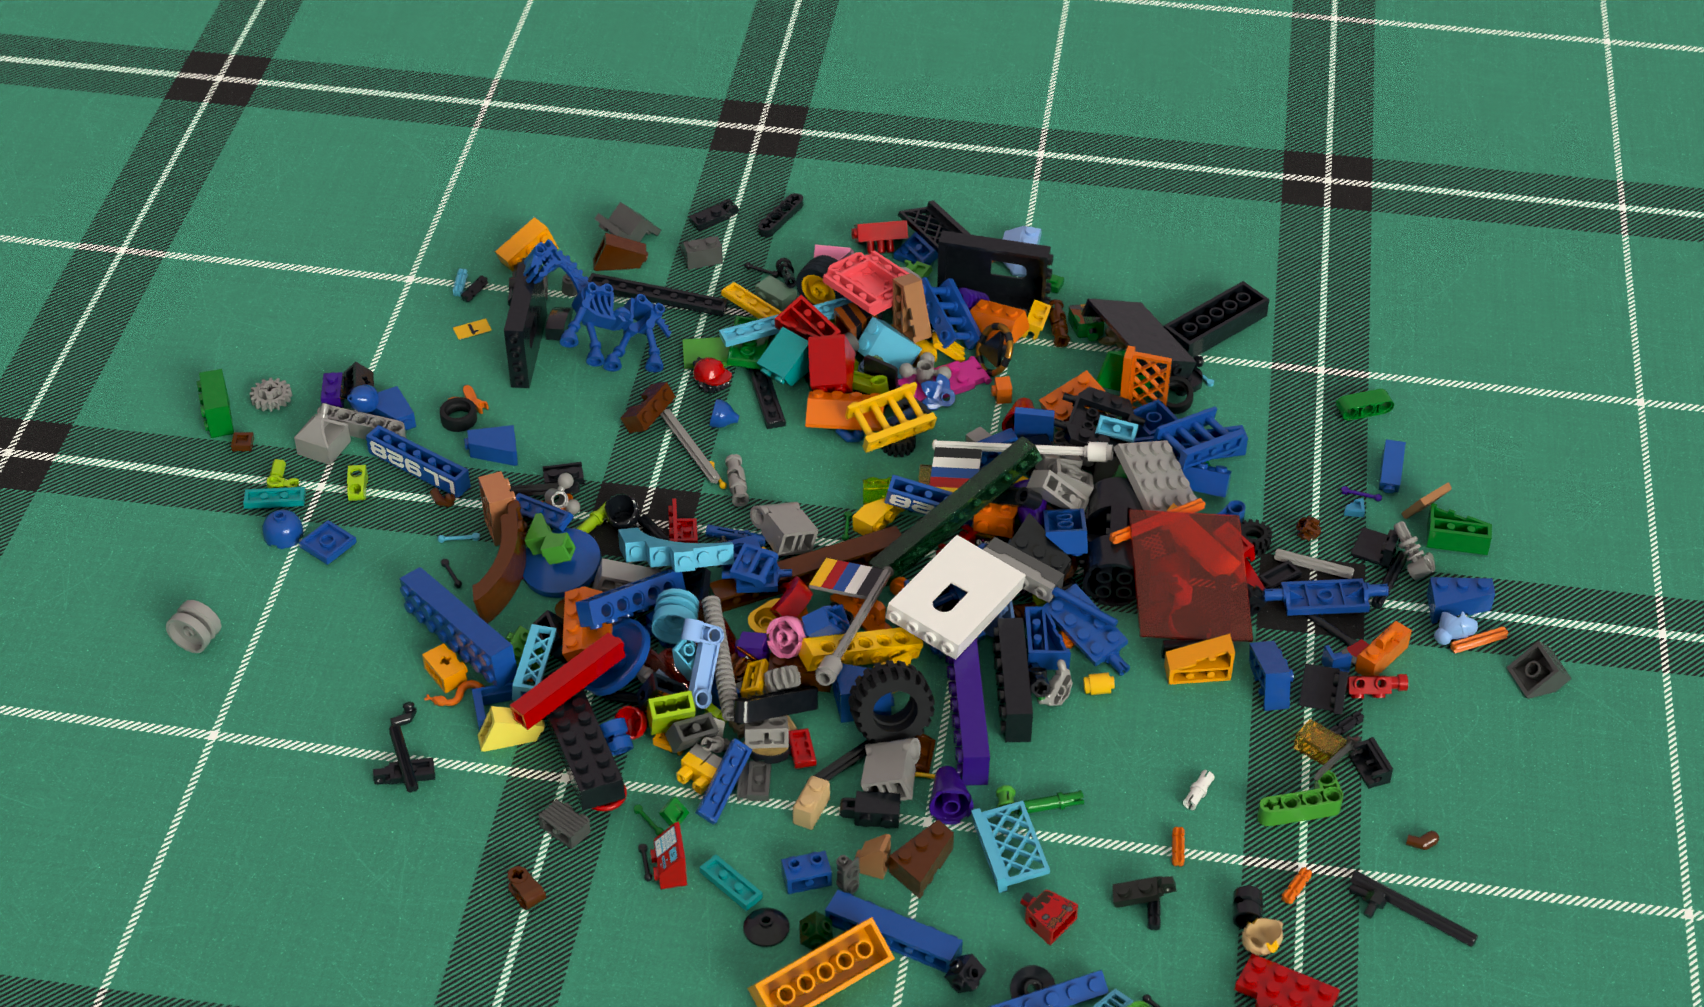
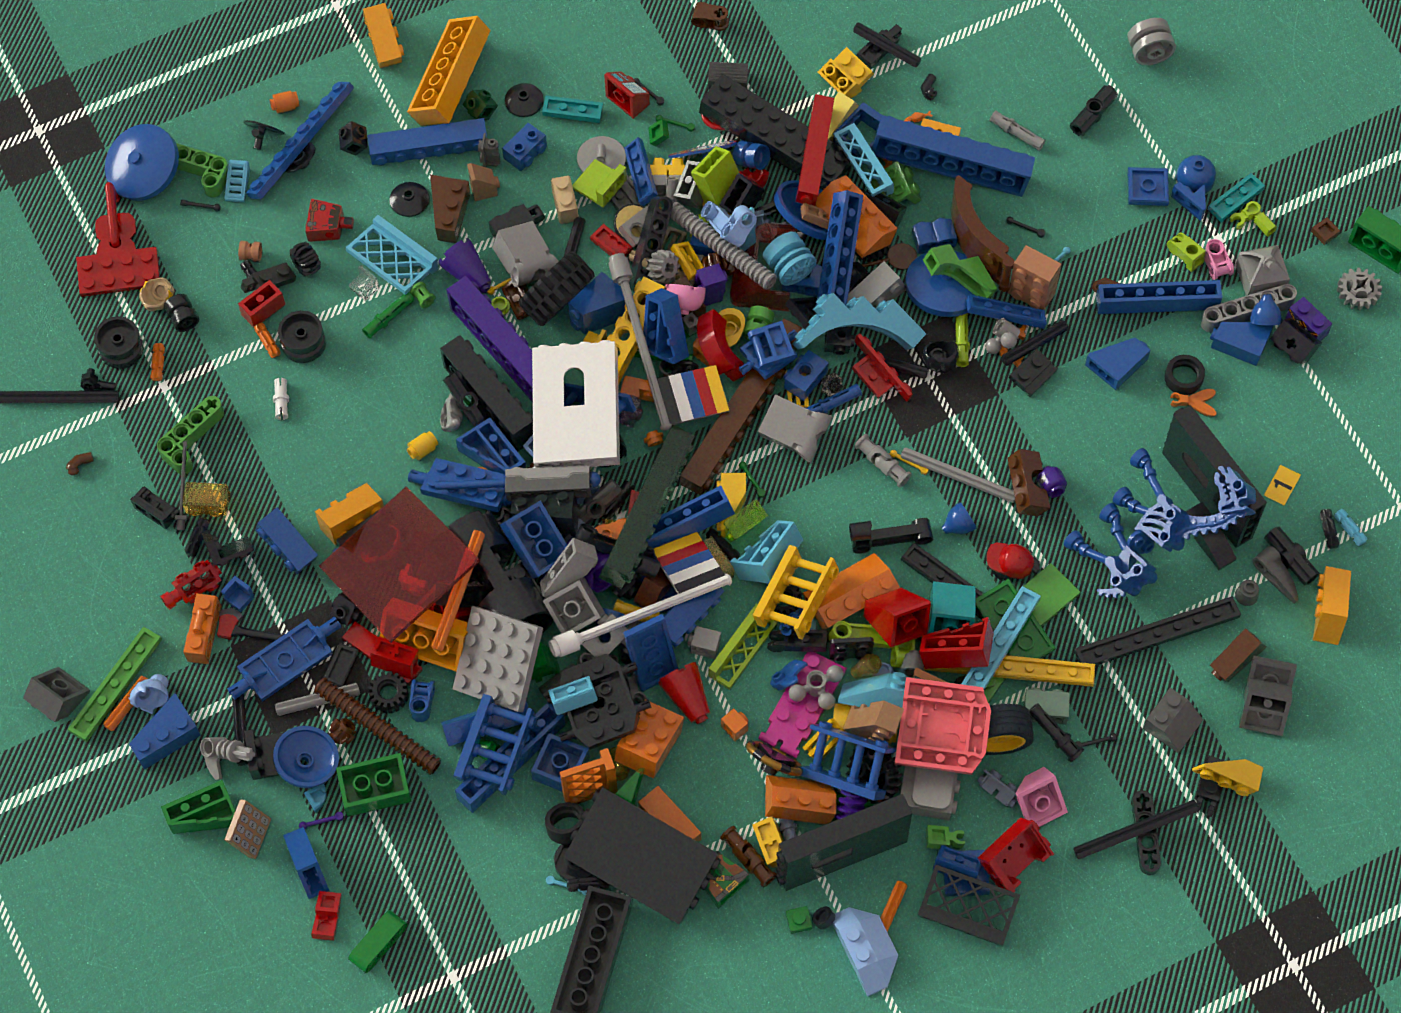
camera: 145 degrees right, 20 degrees up
none -> bright green plate [68,626,162,743]
none -> black wheel [94,316,144,369]
none -> nougat wheel [238,241,262,262]
none -> red brick [238,280,286,328]
none -> blue dish [273,726,339,788]
none -> black wheel [278,310,326,363]
none -> black gear [290,241,321,277]
none -> red slope [311,891,342,941]
none -> reddish brown piece [314,677,441,775]
none -> green brick [336,753,412,817]
none -> clear panel [349,265,380,301]
none -> black dish [390,182,429,217]
none -> lime plate [491,296,510,315]
none -> lime bracket [572,159,627,208]
none -> light grey shield [577,136,626,172]
none -> orange brick [638,786,702,842]
none -> shield [668,140,738,159]
none -> lime fence [708,603,778,690]
none -> medium azure wedge [730,520,803,584]
none -> bright green wheel [742,305,775,341]
none -> medium nougat tile [801,203,829,229]
none -> yellow brick [817,47,874,99]
none -> black piece [849,518,934,554]
none -> blue brick [912,218,958,254]
none -> light grey pin [989,110,1046,151]
none -> dark purple head [1036,466,1067,498]
none -> black piece [1070,85,1118,136]
none -> black axle [1073,800,1199,859]
none -> blue slope [1171,181,1206,221]
none -> yellow slope [1192,759,1263,796]
none -> bright pink piece [1205,239,1234,280]

